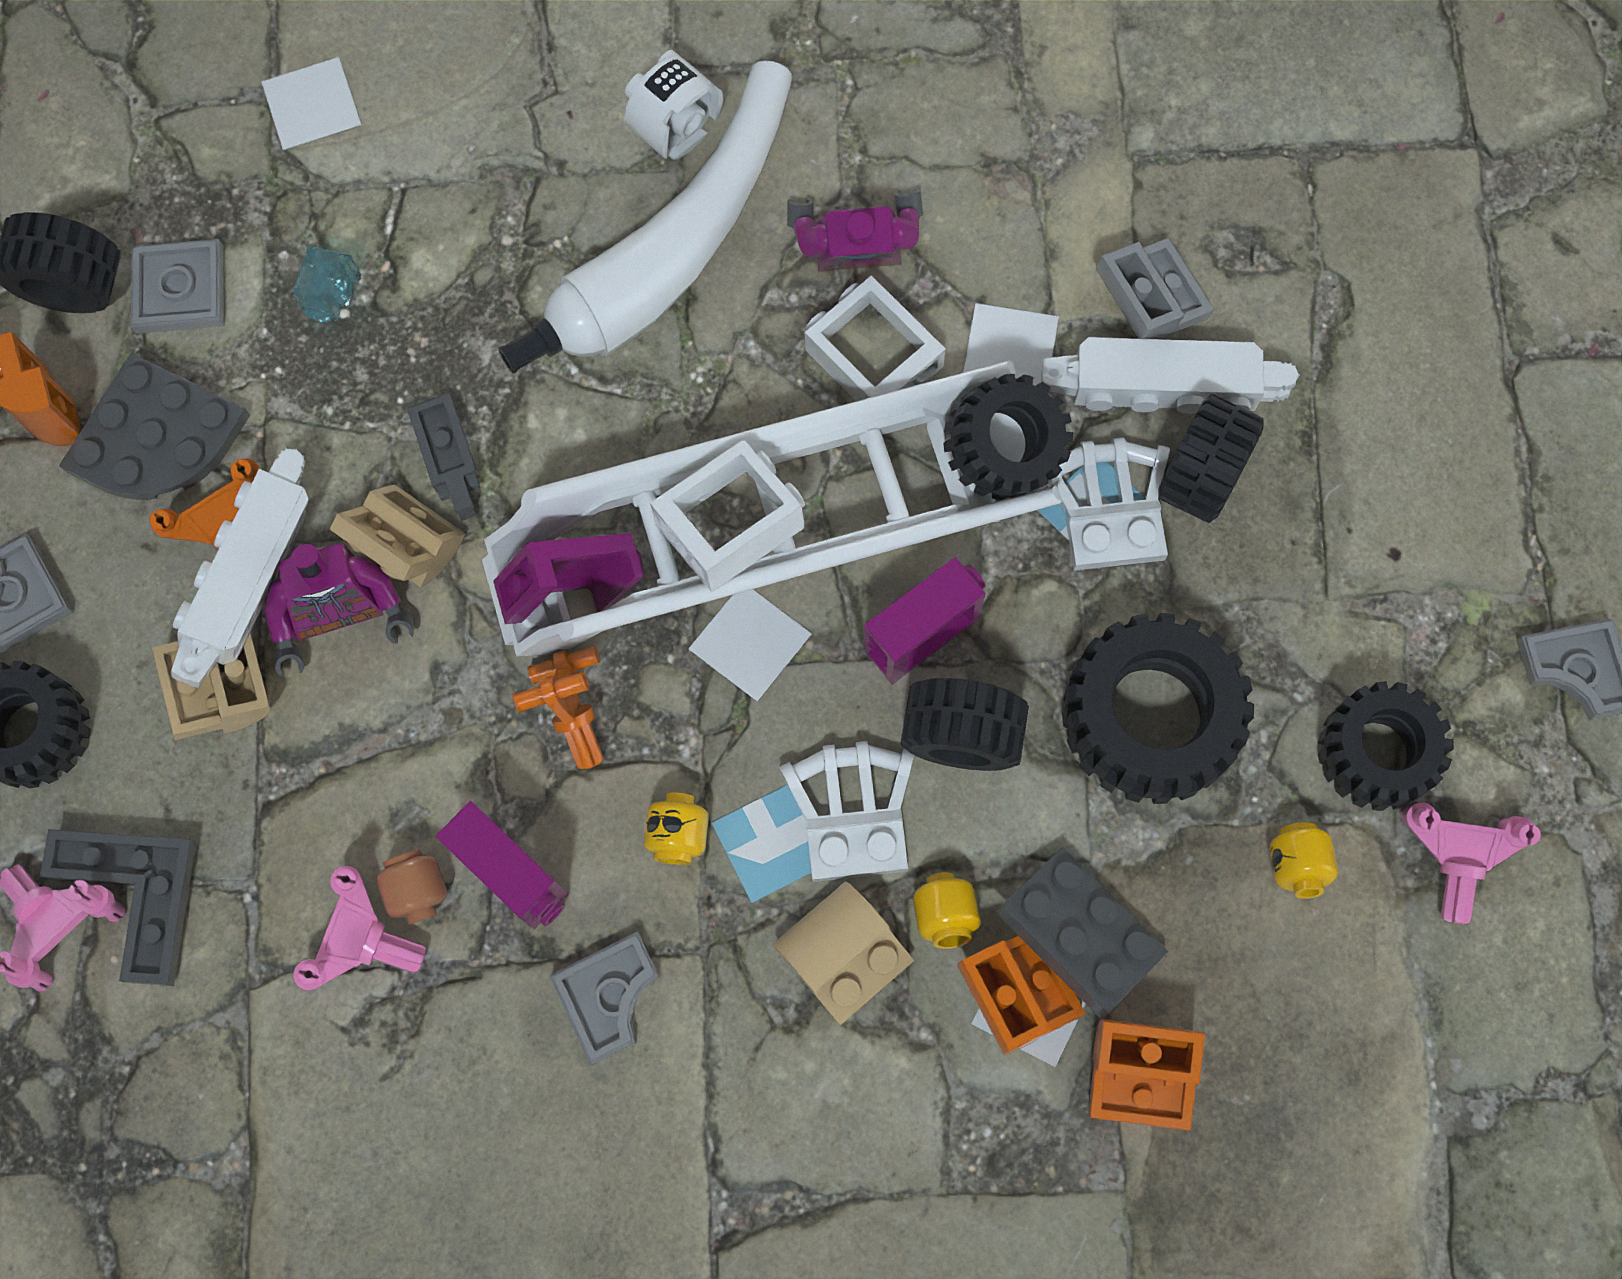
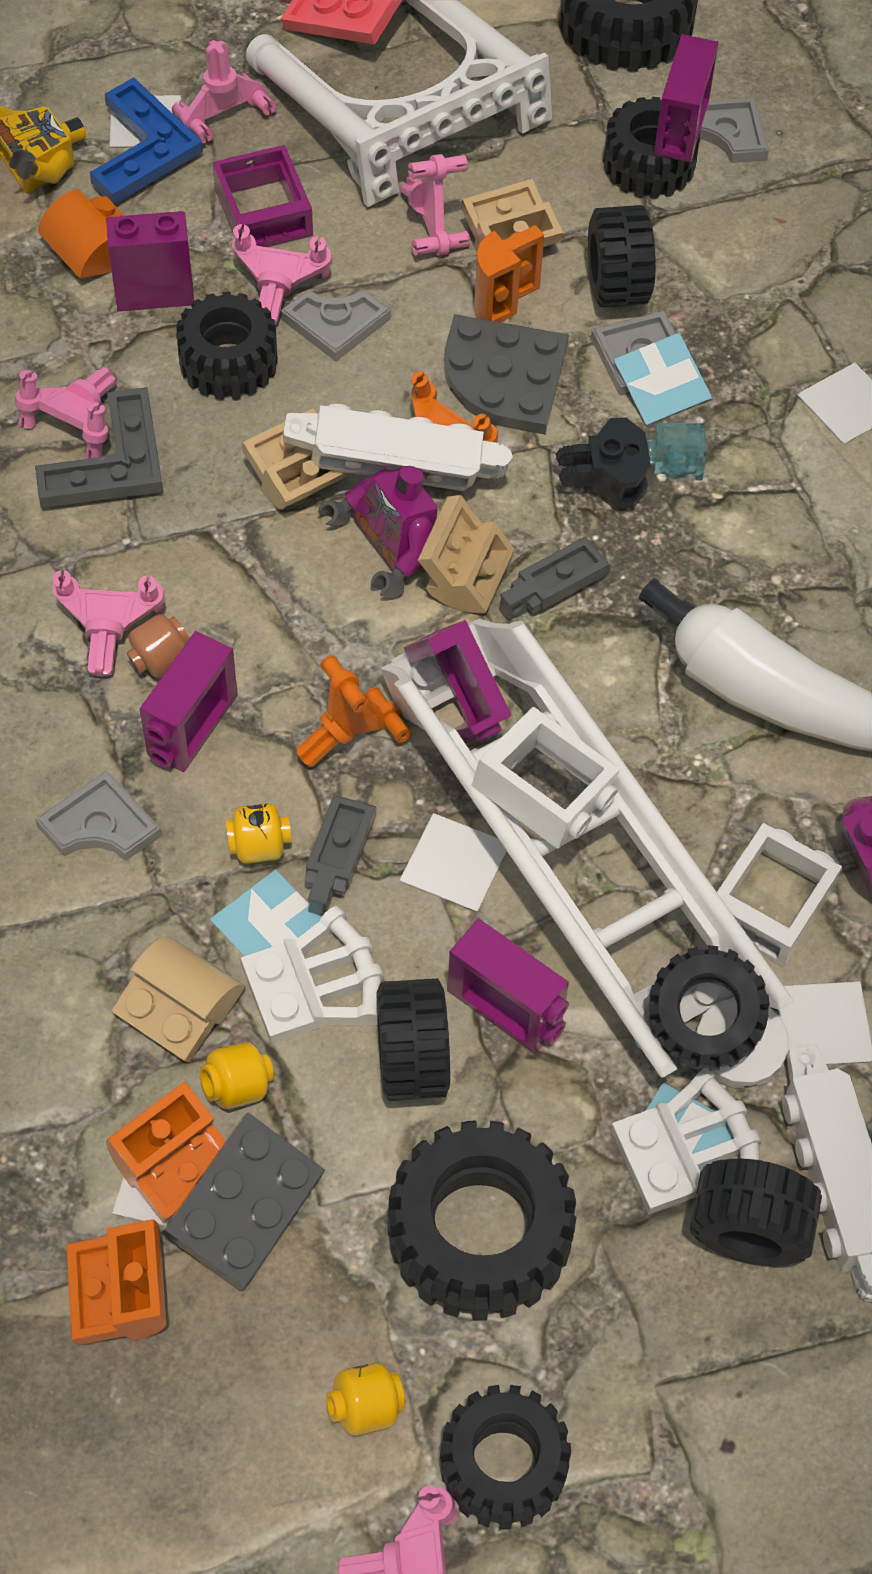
camera: 70 degrees right, 15 degrees down
none -> dark grey hinge [304,795,376,916]
none -> black hinge [555,417,651,508]
none -> medium azure sticker [614,332,712,425]

